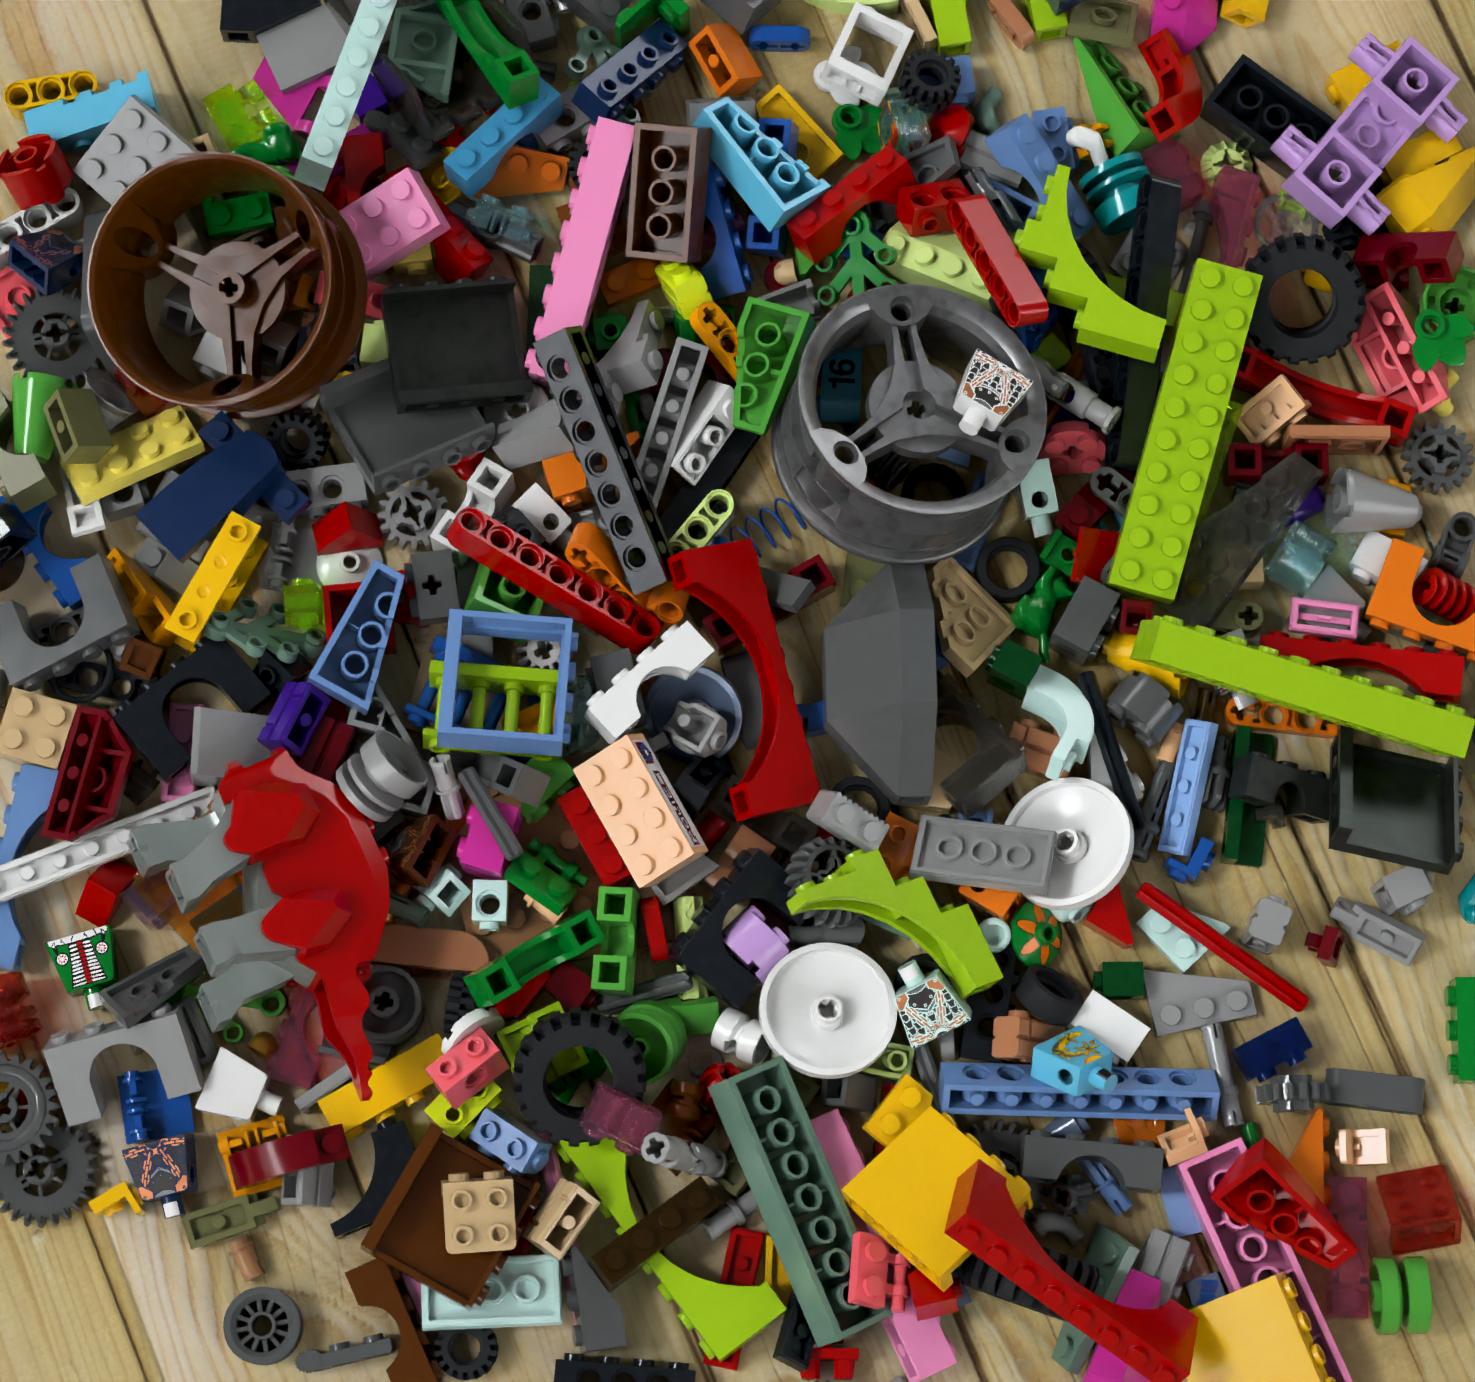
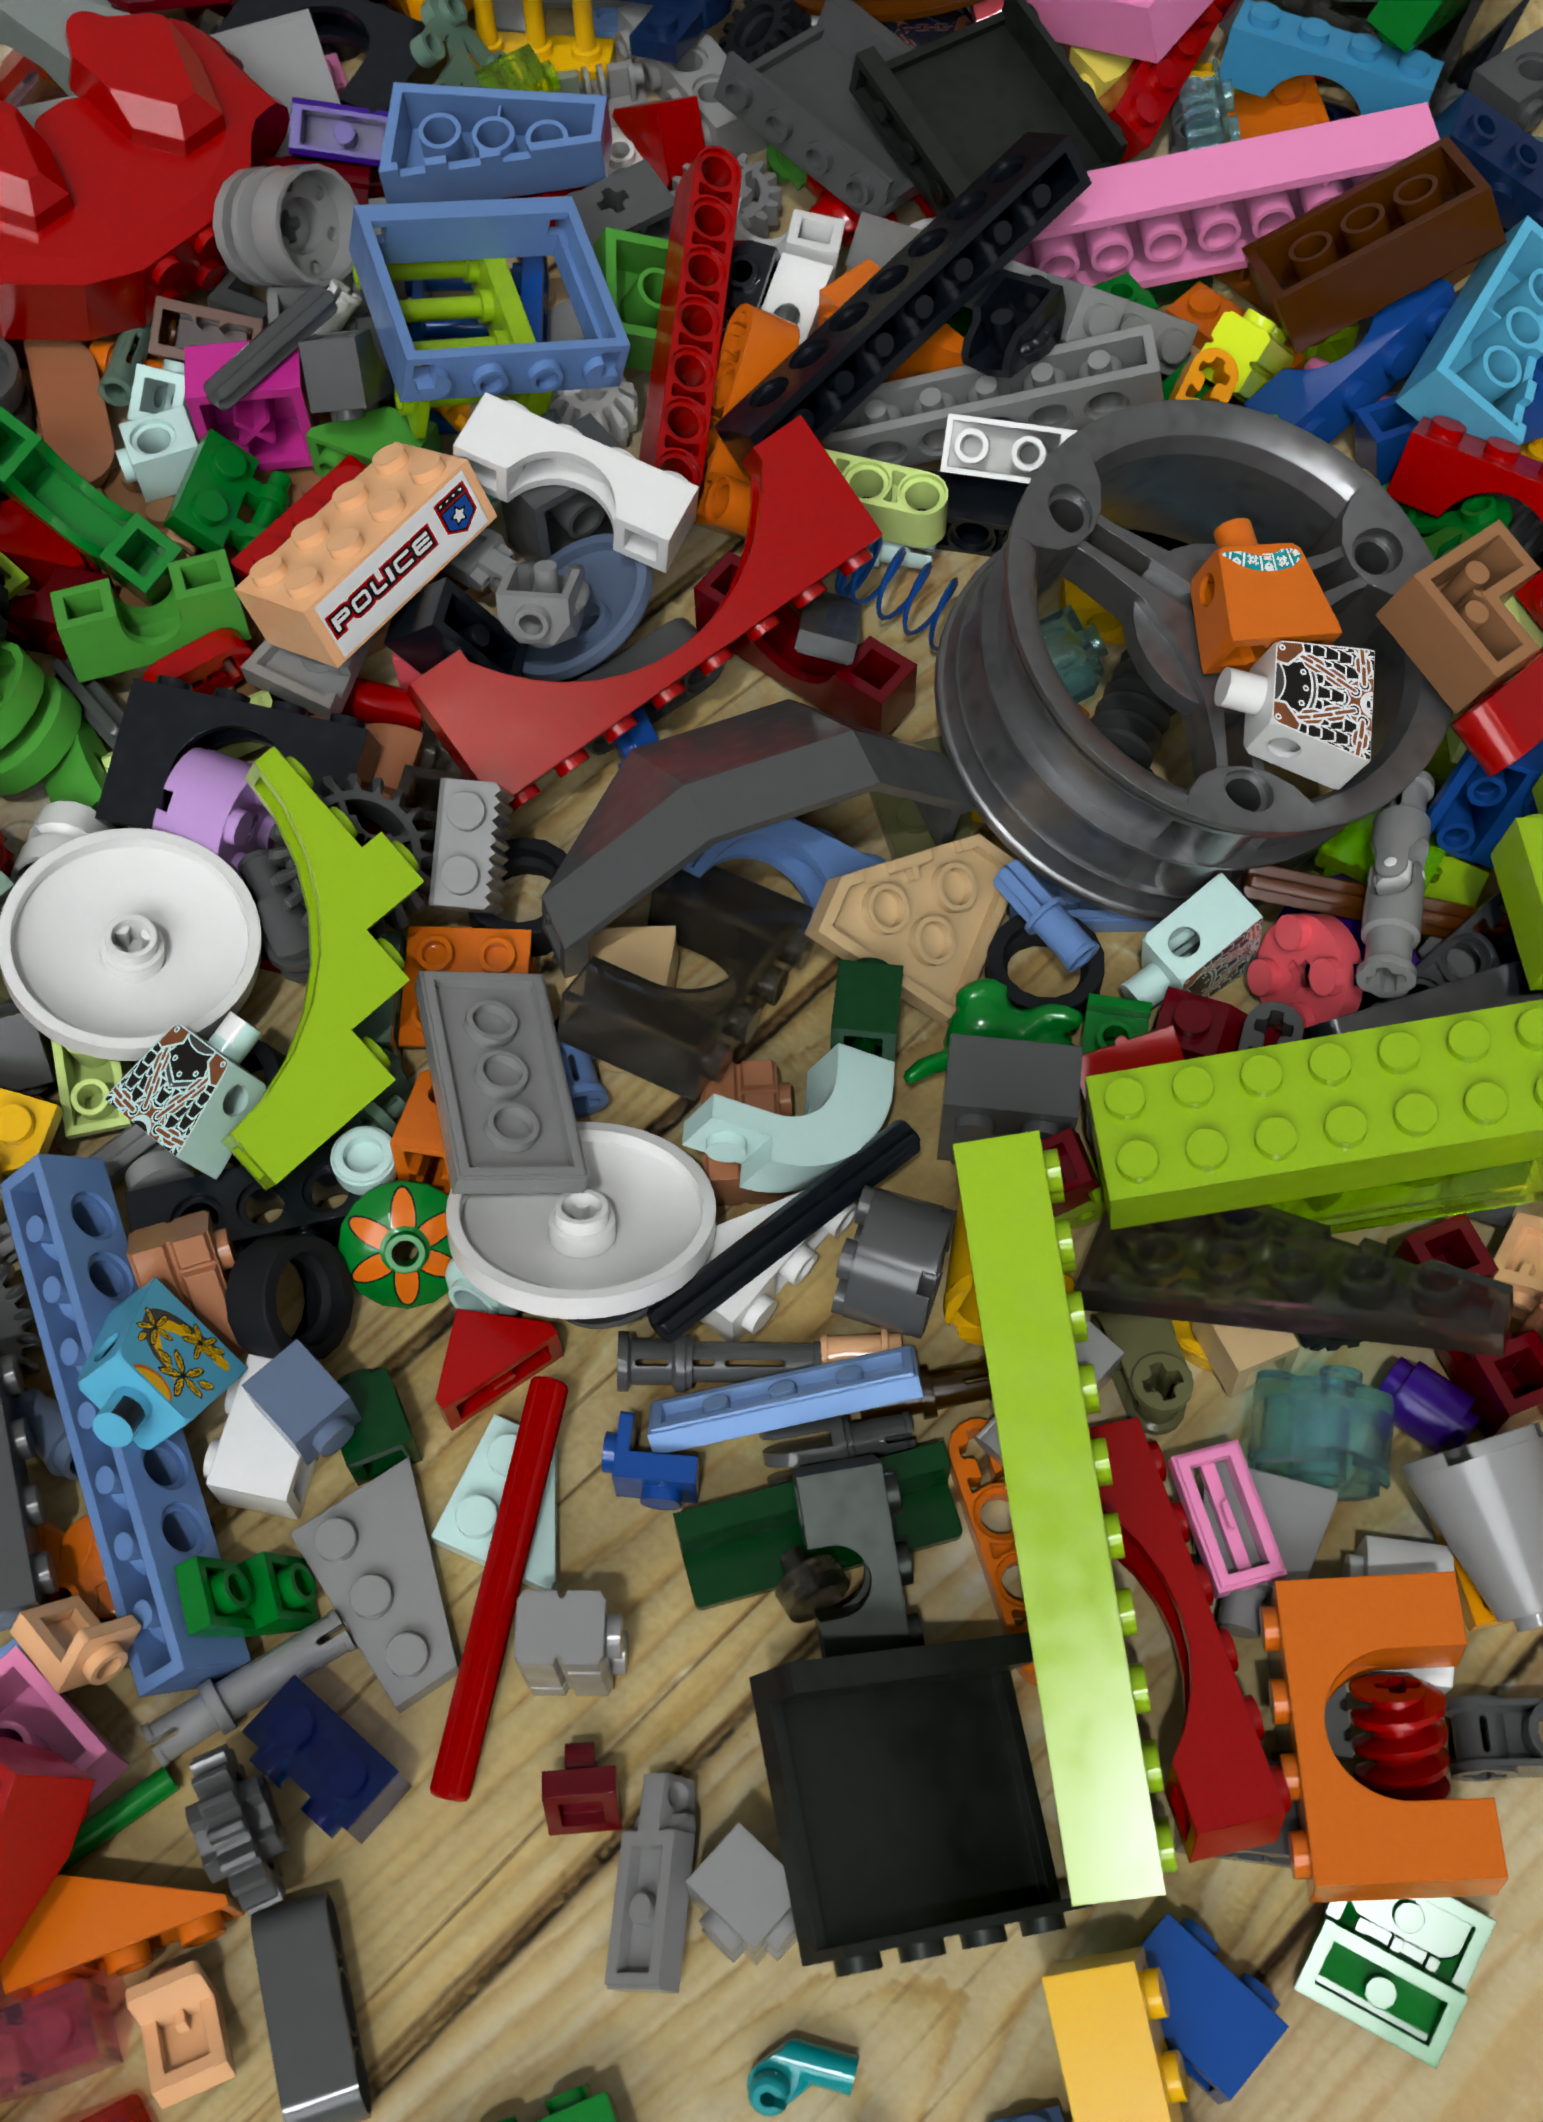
camera: 70 degrees right, 15 degrees down
none -> green slope [174,1551,320,1638]
none -> sand blue brick [242,1339,362,1465]
none -> black hand [961,269,1066,378]
none -> medium blue axle [993,859,1100,973]
none -> orange torso [1190,518,1342,674]
none -> medium nougat brick [1375,519,1540,715]

